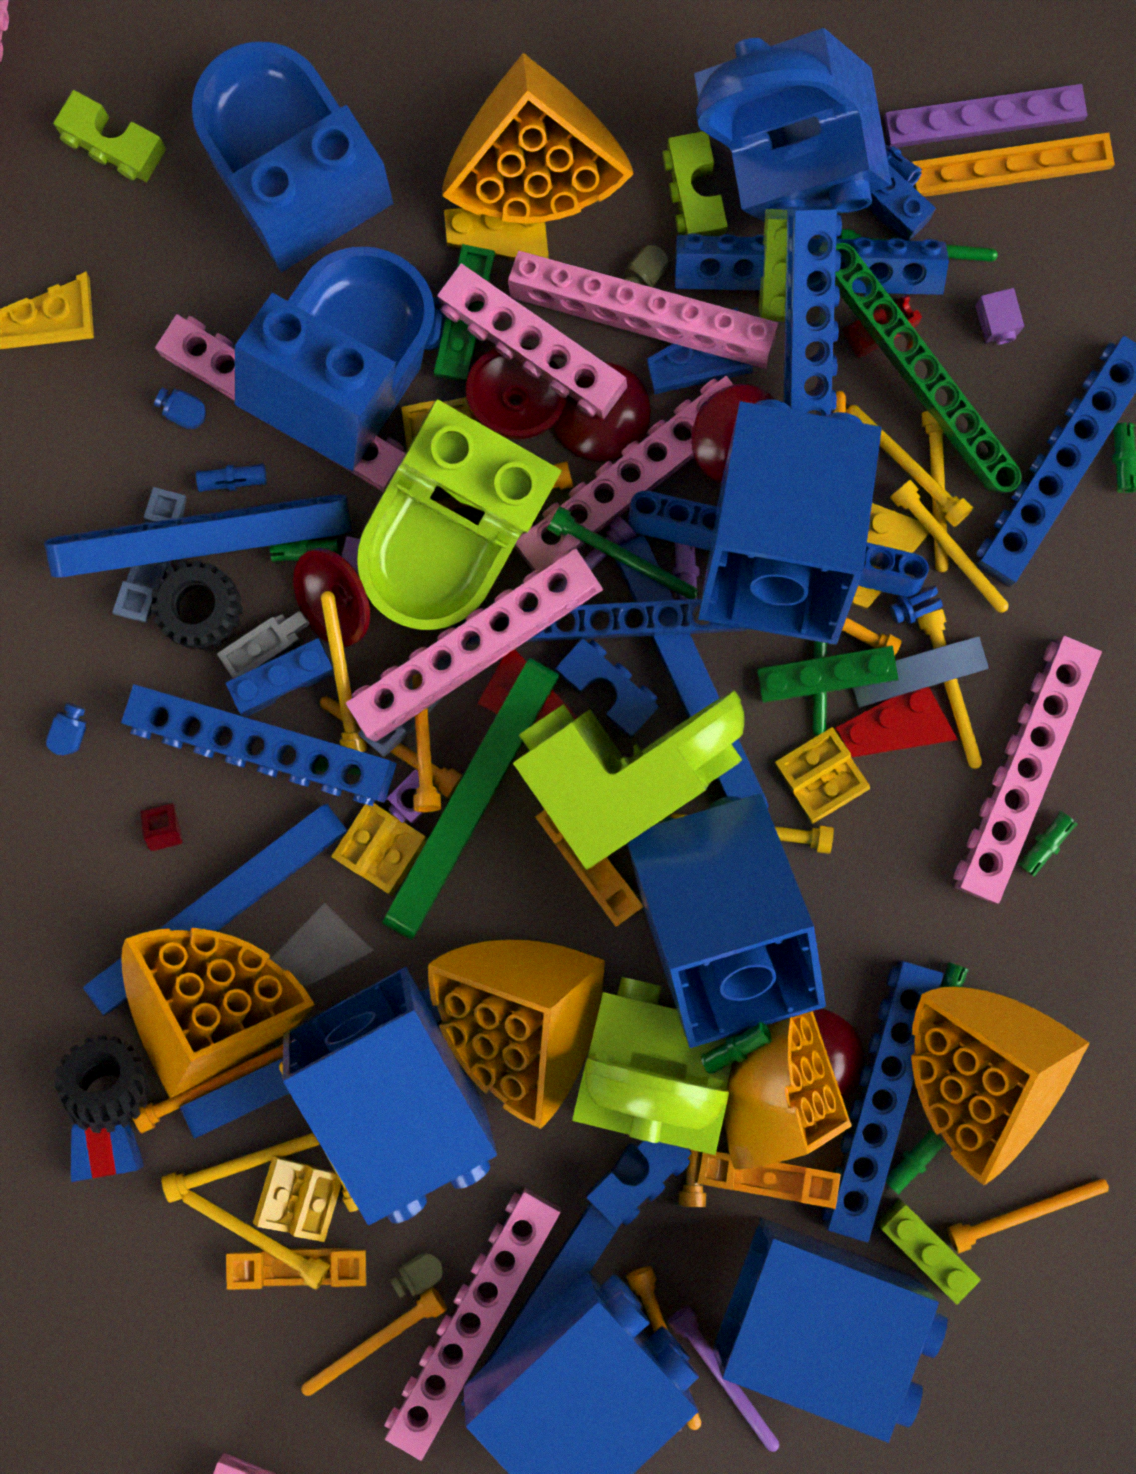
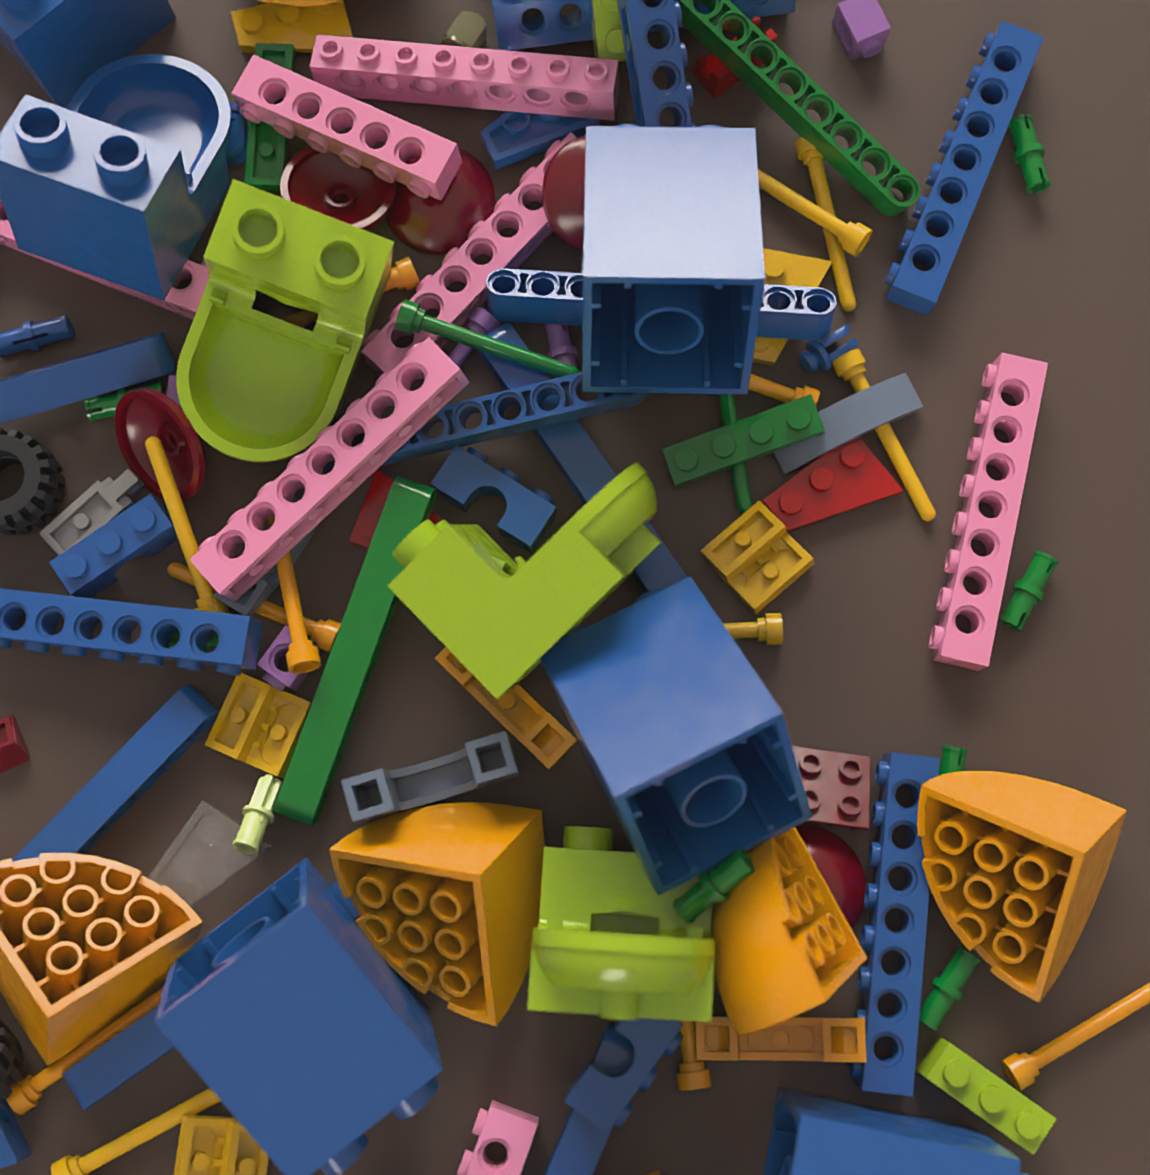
camera: 10 degrees left, 5 degrees down
yellow piece [890,480,1008,613] -> none
none -> yellowish green axle [232,774,282,856]
none -> sand blue arch [341,731,521,823]
none -> hinge [792,746,871,830]

